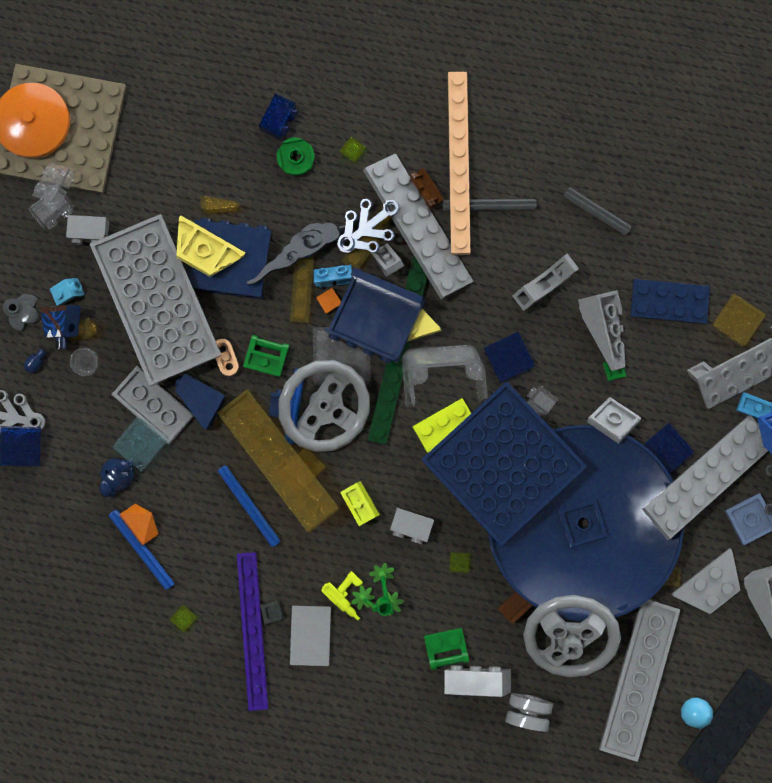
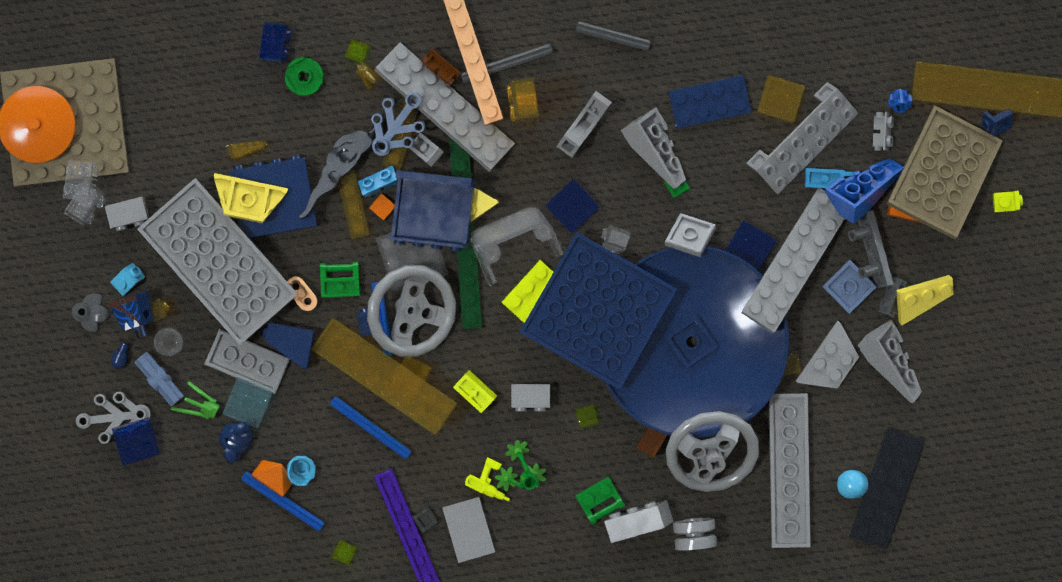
camera: 15 degrees left, 5 degrees up
none -> sand blue piece [134,352,184,406]
none -> bright green plant [171,382,220,419]
none -> medium azure hair [286,456,316,486]
none -> clear yellow piece [355,63,381,90]
none -> clear yellow brick [507,78,539,126]

